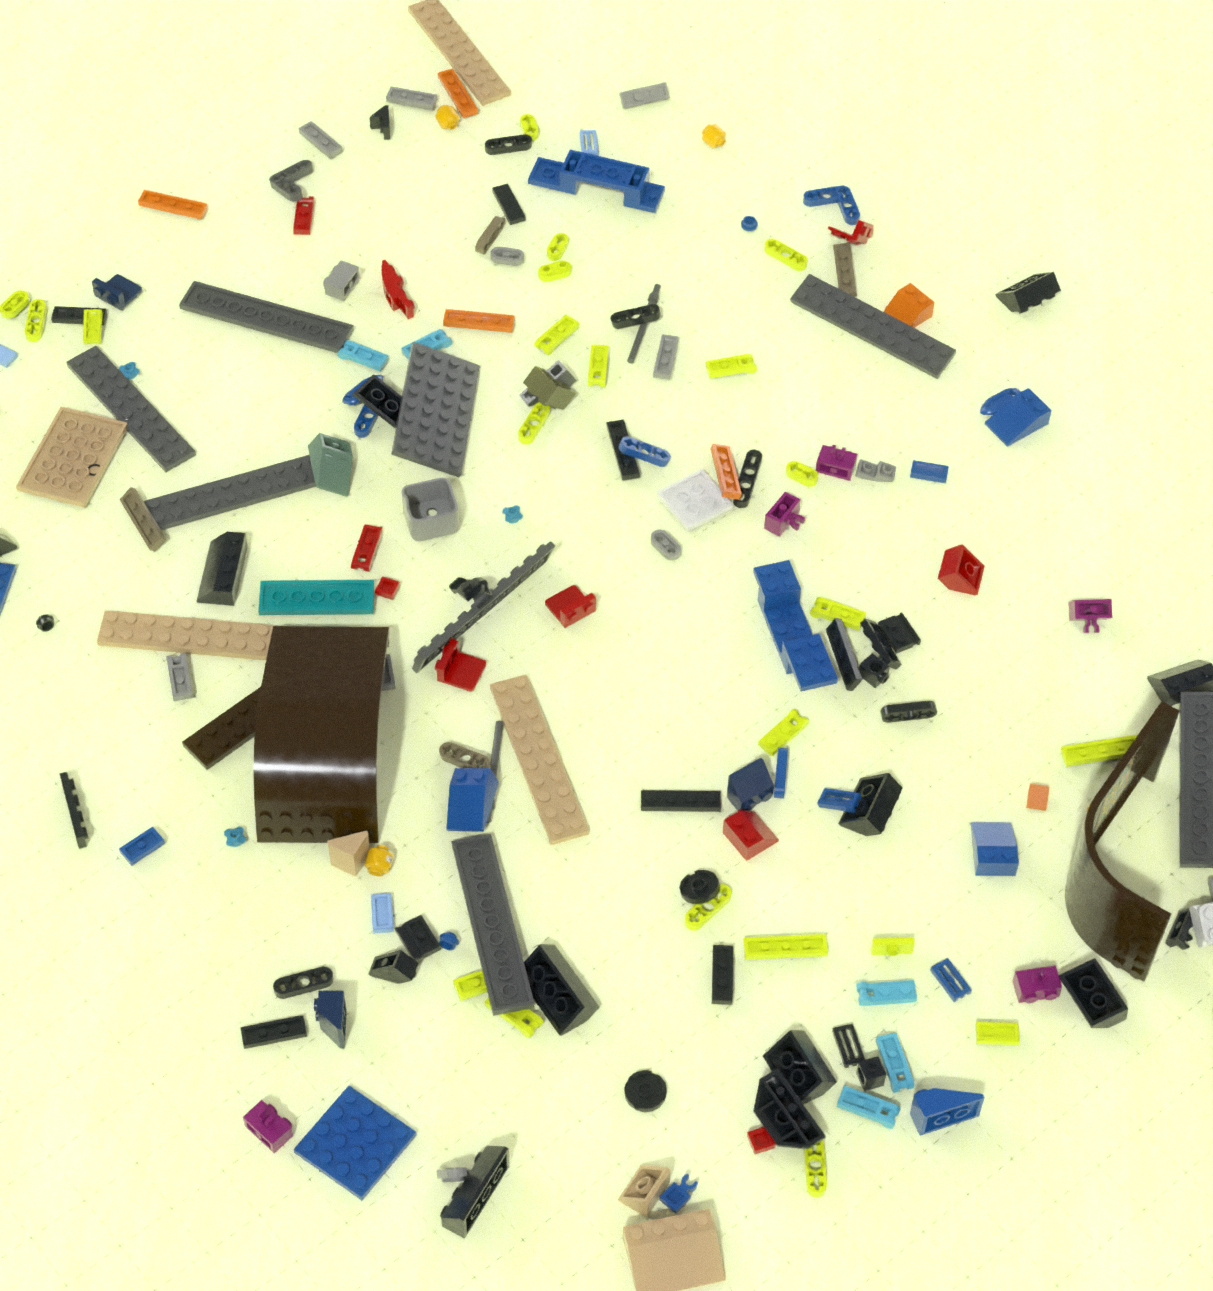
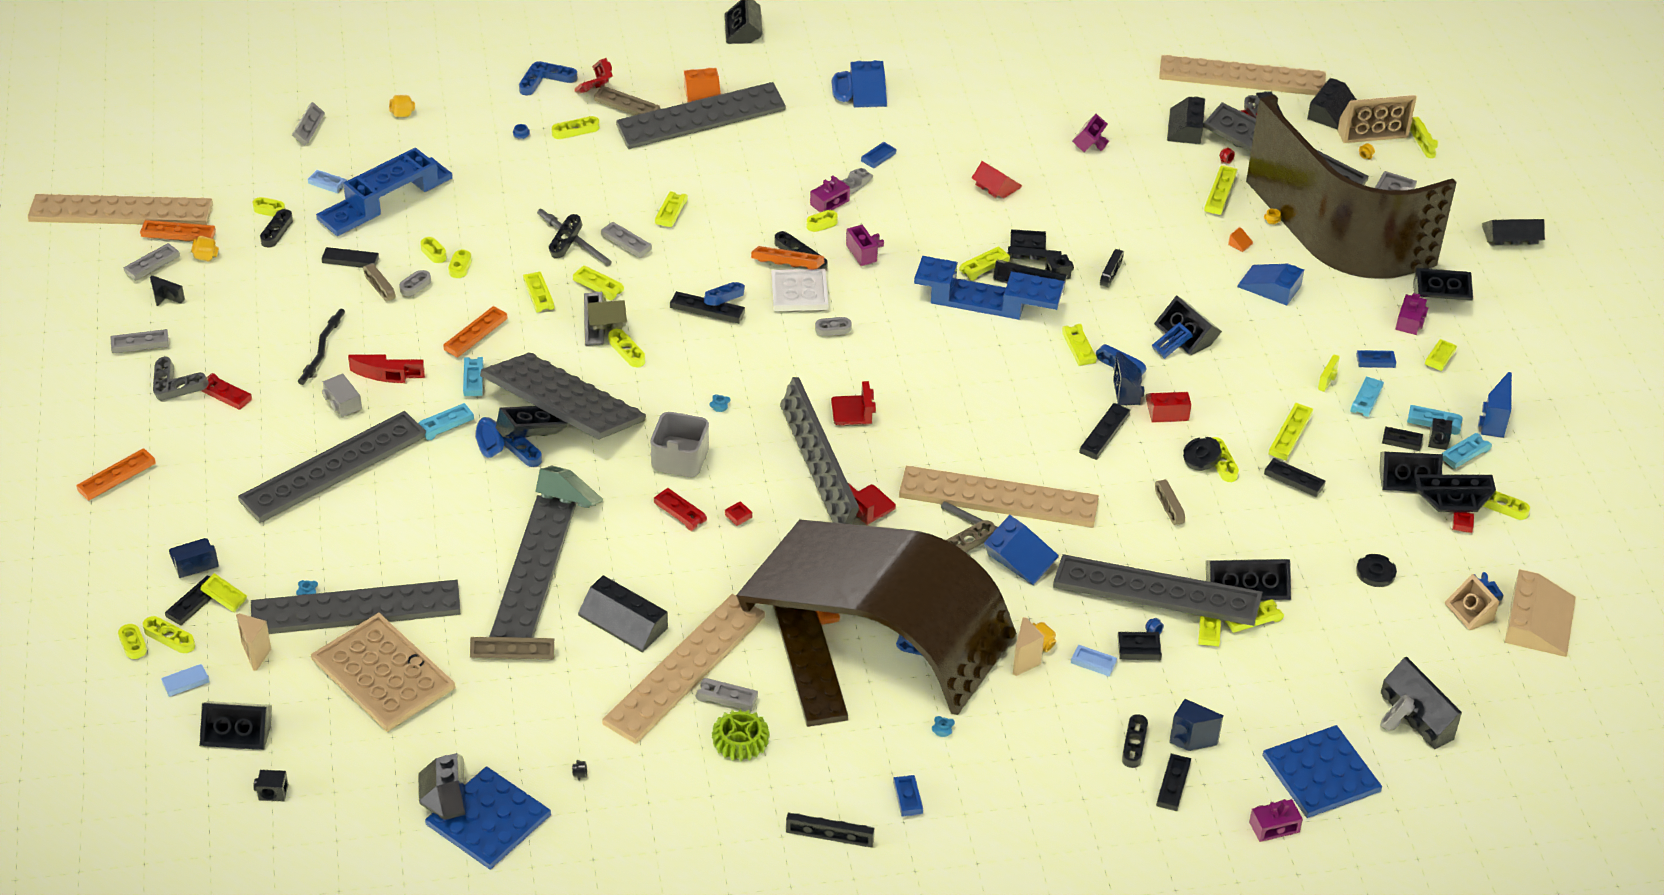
camera: 60 degrees left, 10 degrees down
teal plate [258,580,374,615] -> none
slope [368,950,419,984] -> none
black plate [449,577,493,610] -> none
none -> tan slope [236,613,271,671]
none -> black bar [298,308,345,385]
none -> lime gear [712,708,770,762]
none -> dark tan beam [1155,479,1185,525]

